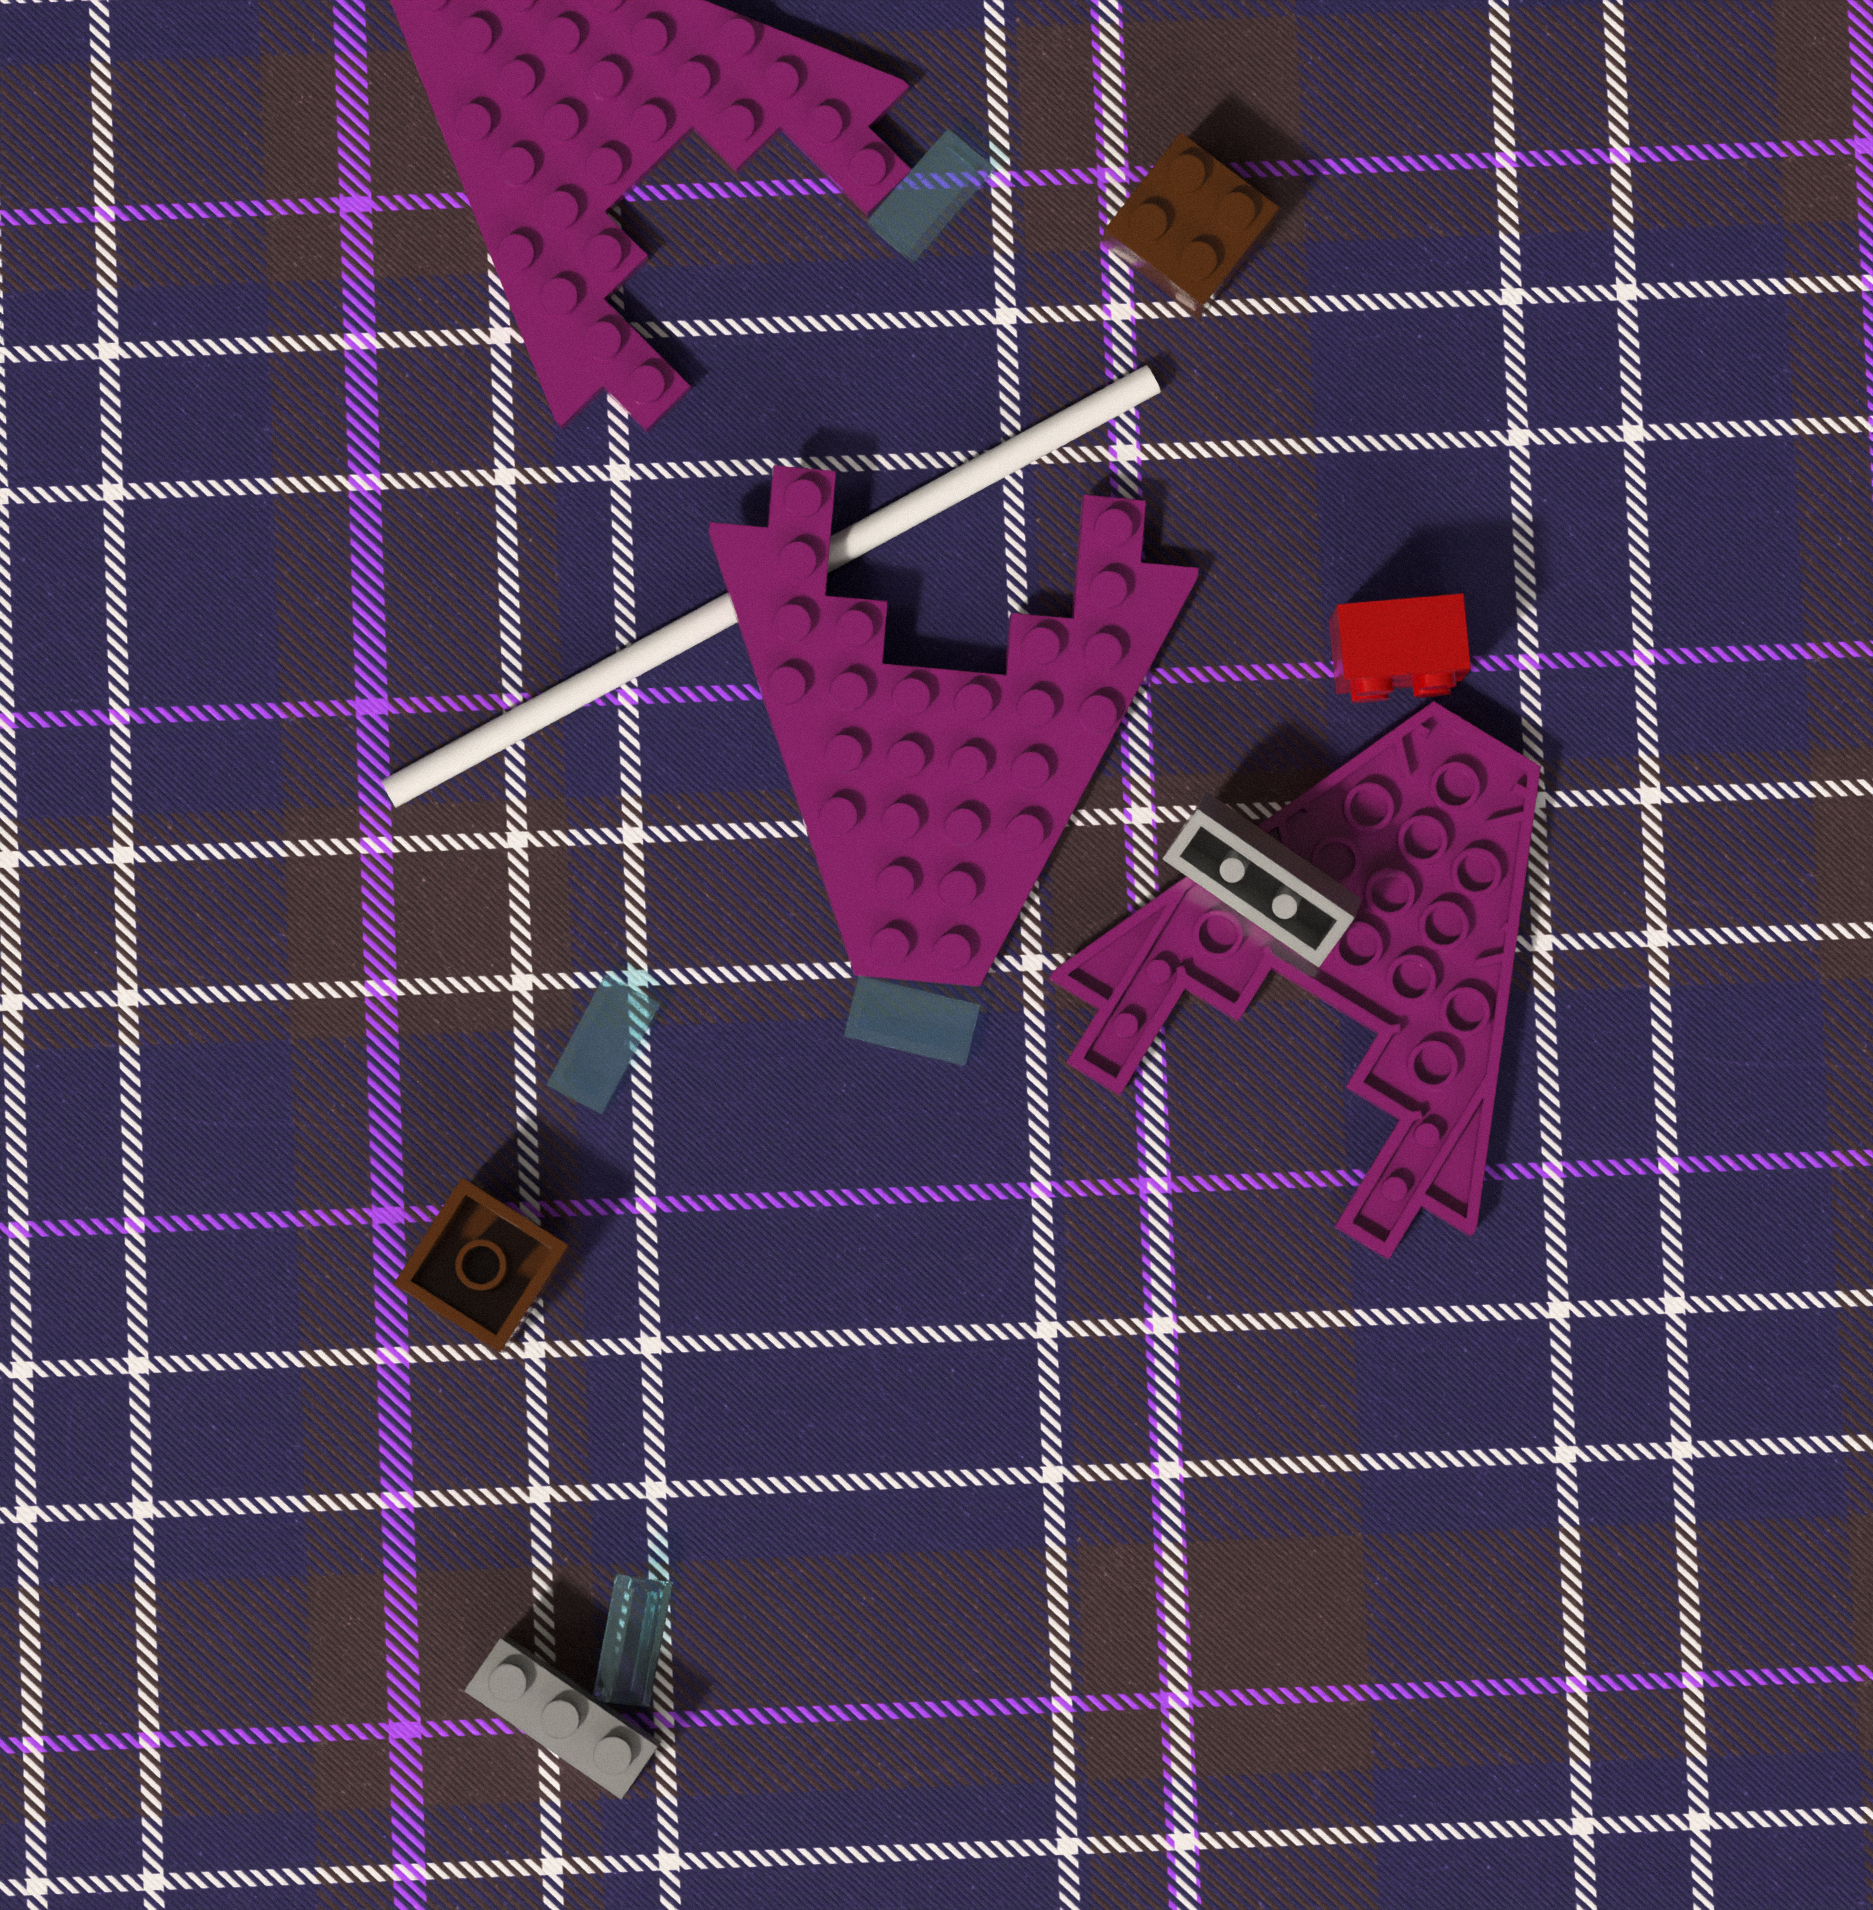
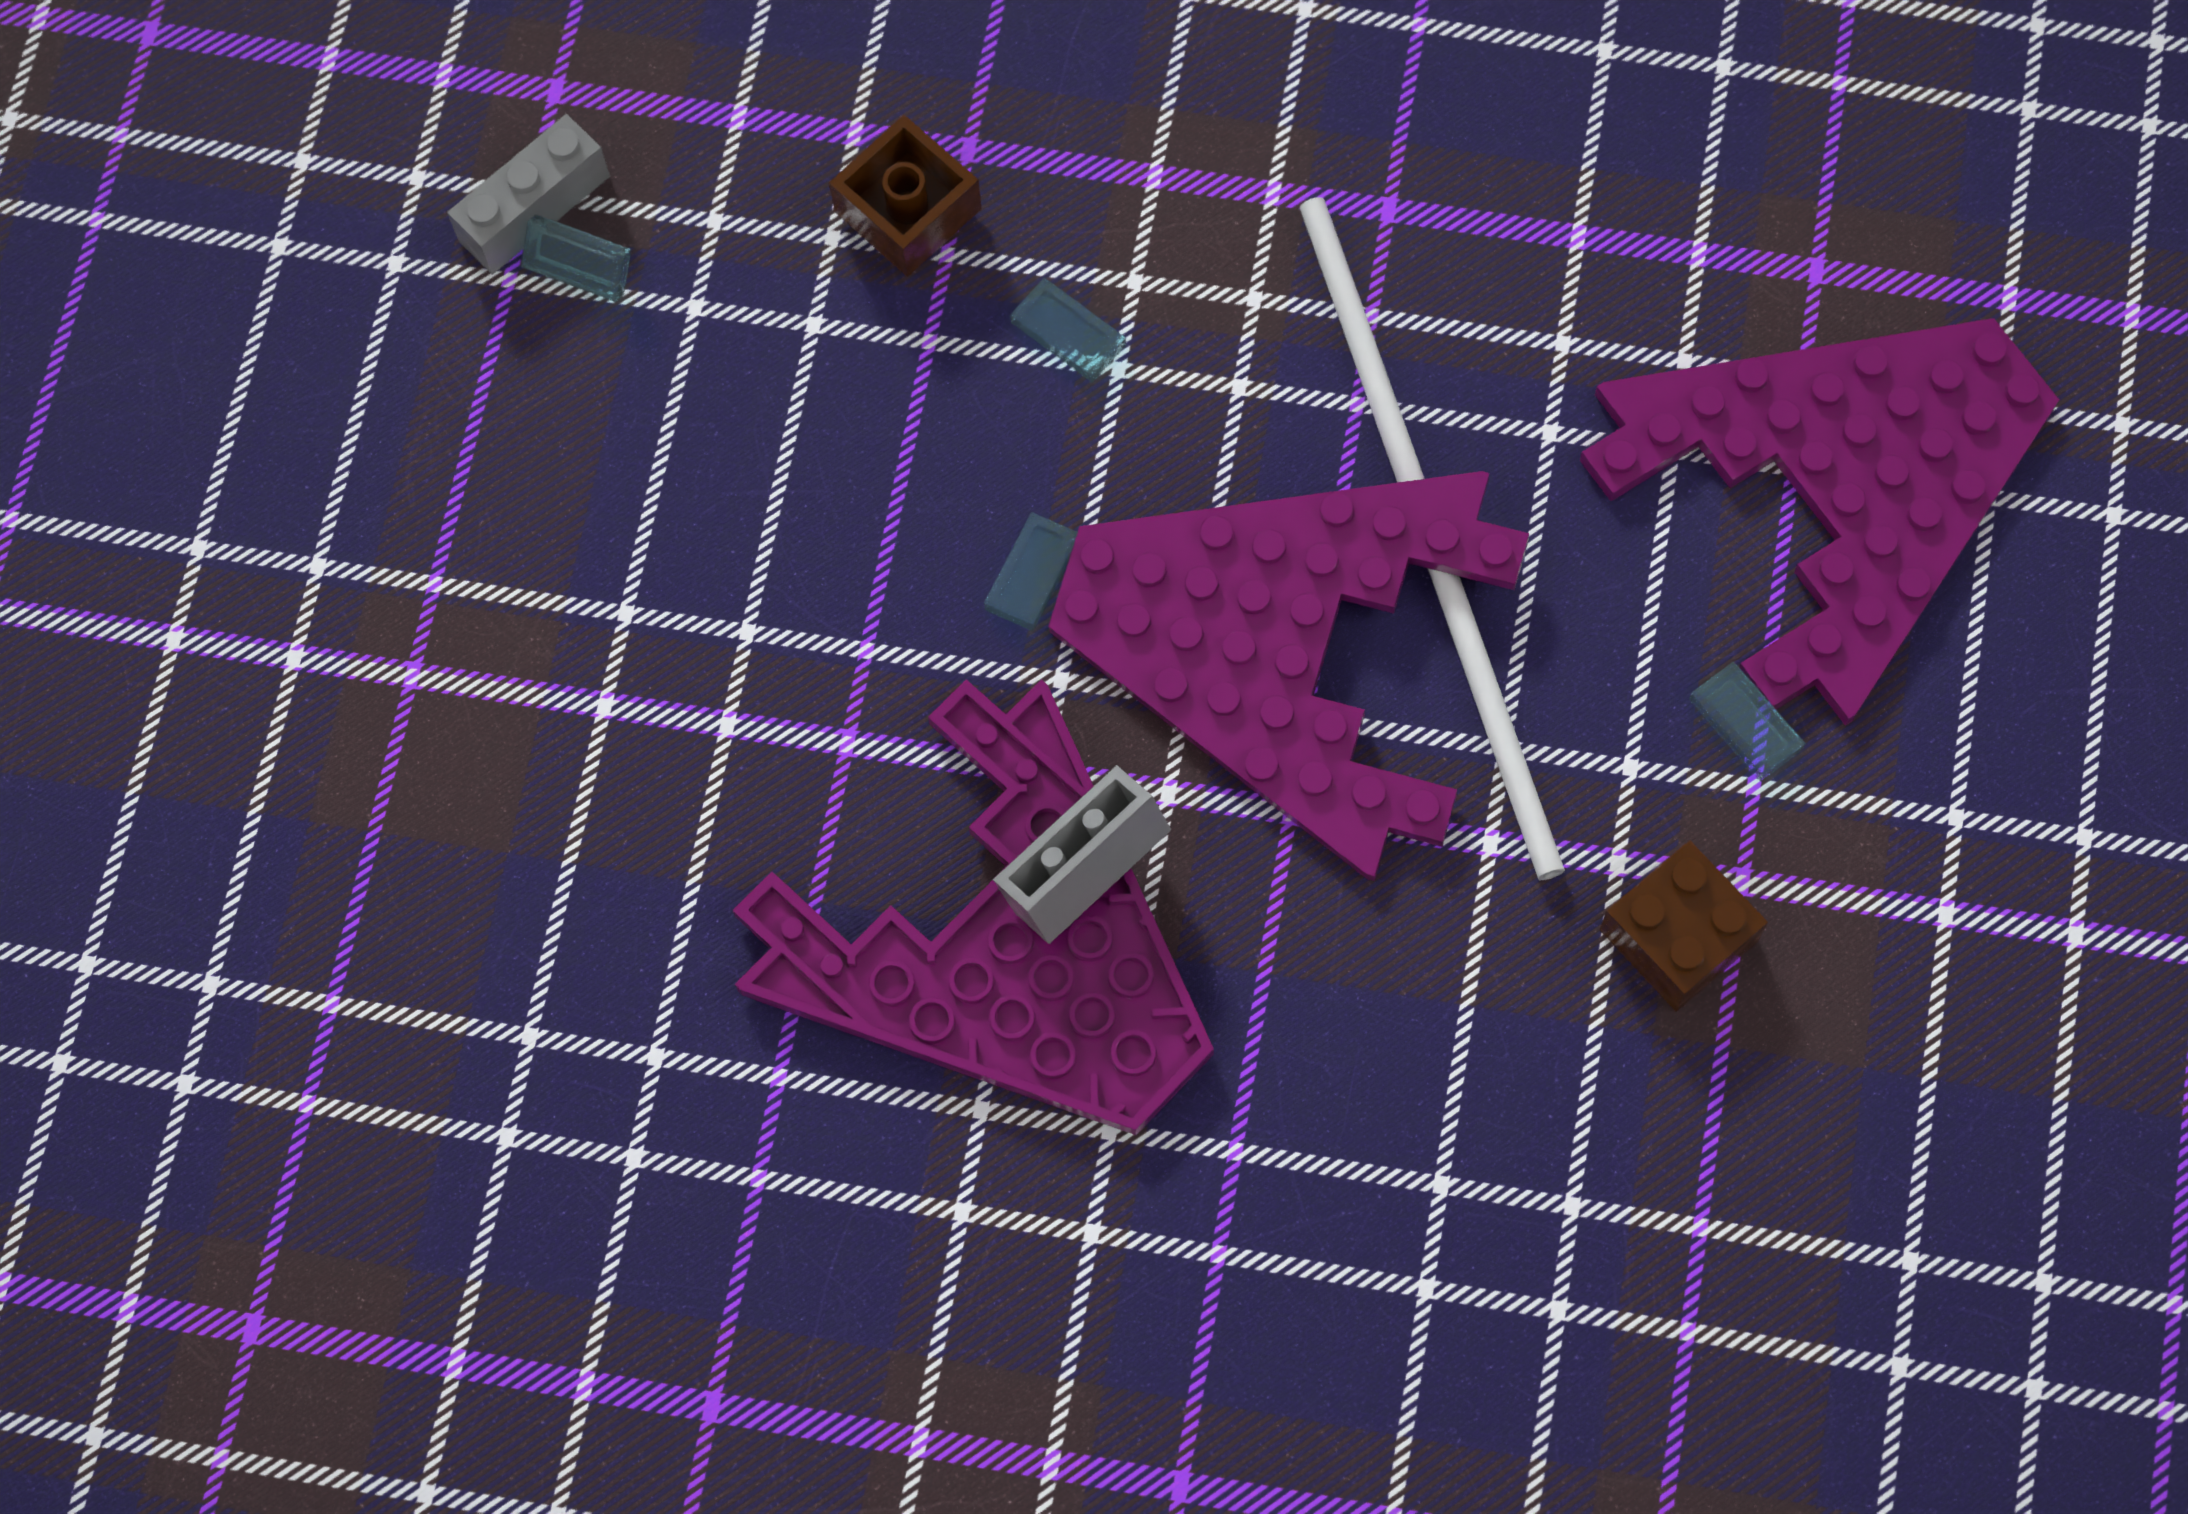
camera: 105 degrees right, 15 degrees down
red brick [1329,593,1471,703] -> none

